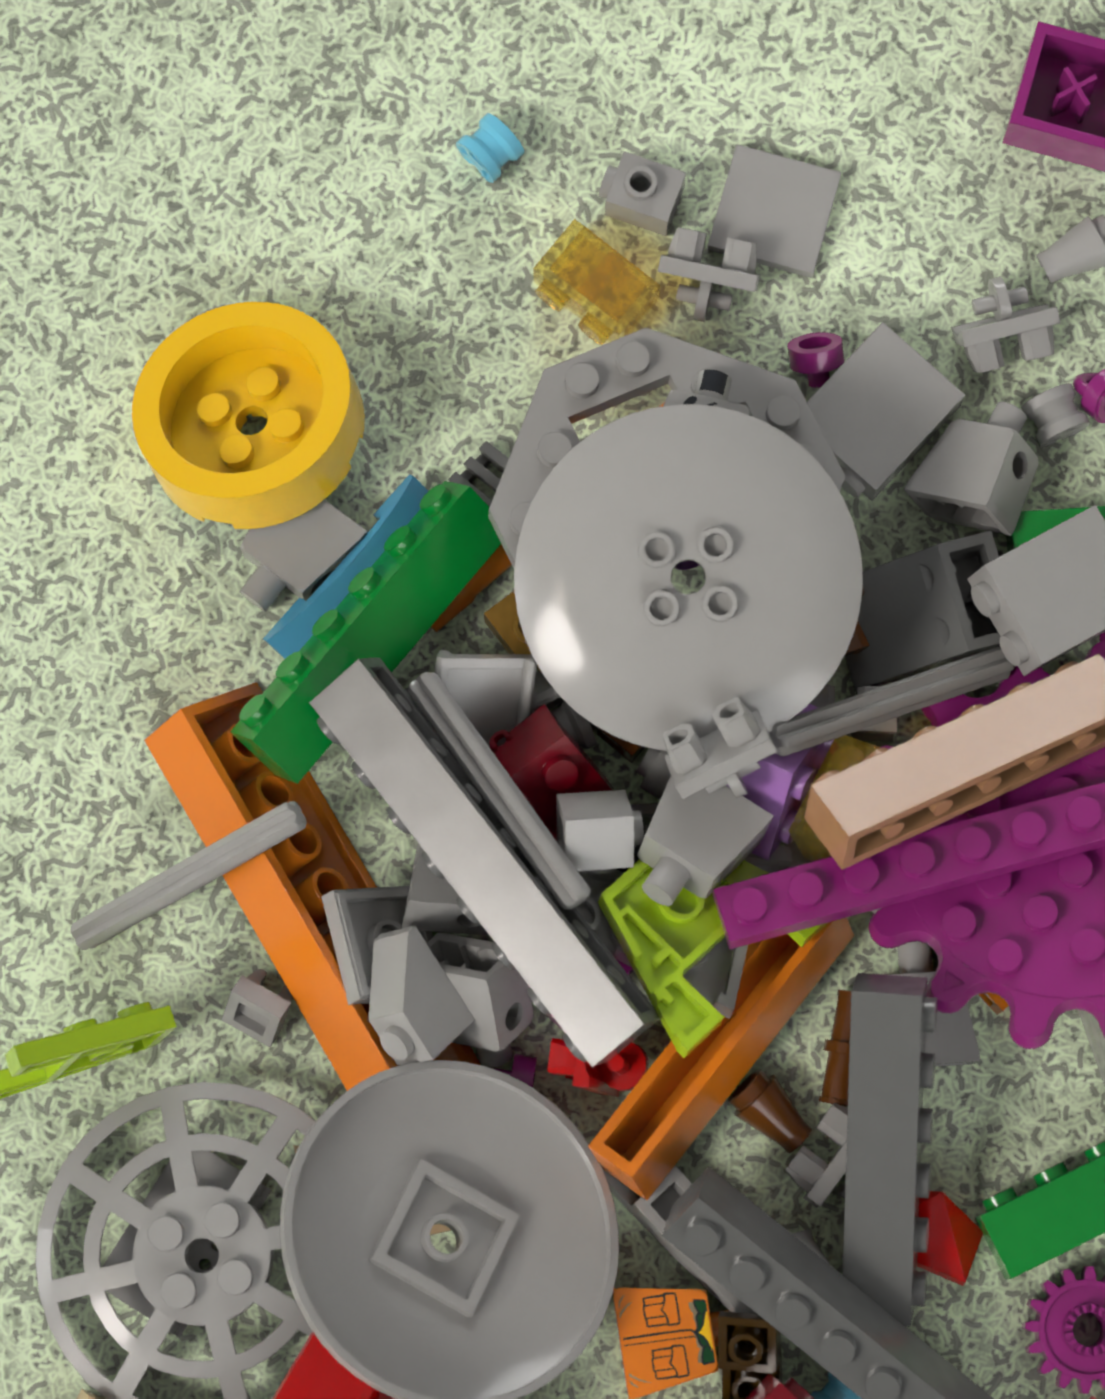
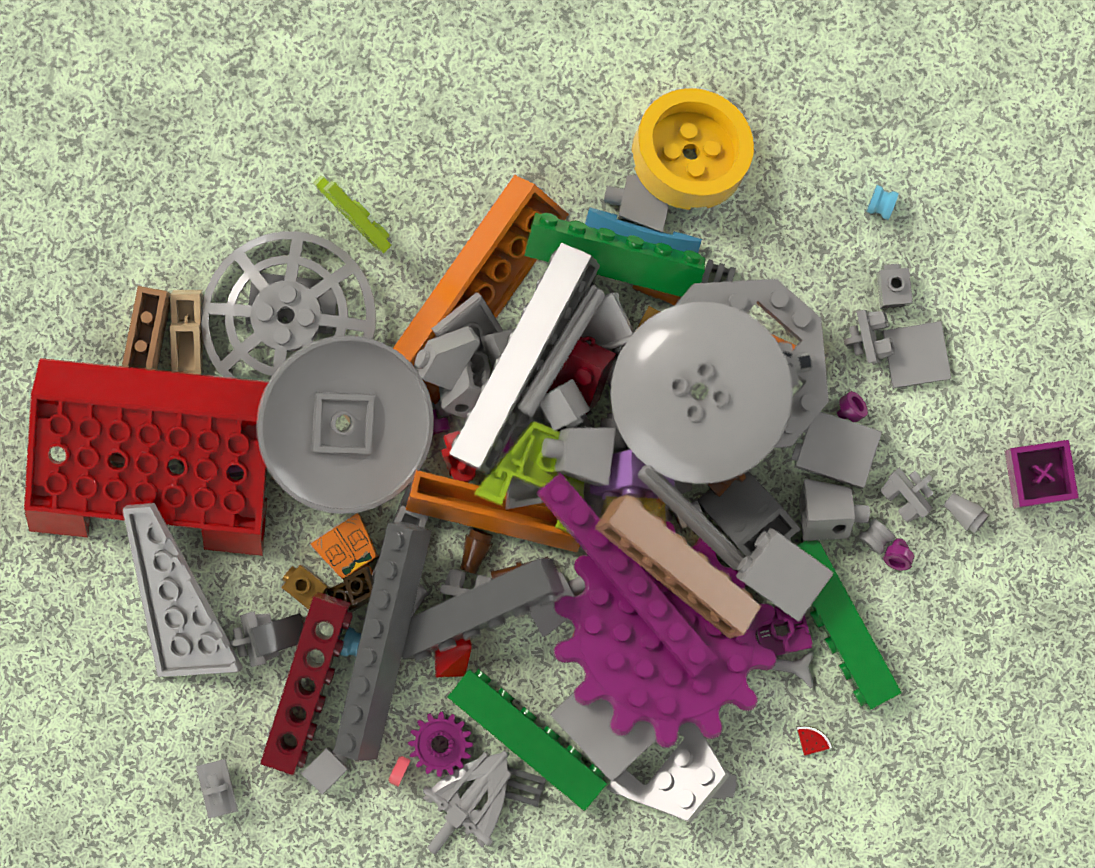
camera: 70 degrees right, 5 degrees up
light grey axle [70,801,307,950] -> none
light grey tile [222,969,292,1047] -> none
clear yellow brick [533,219,661,345] -> none
light grey hips [663,697,777,799] -> none

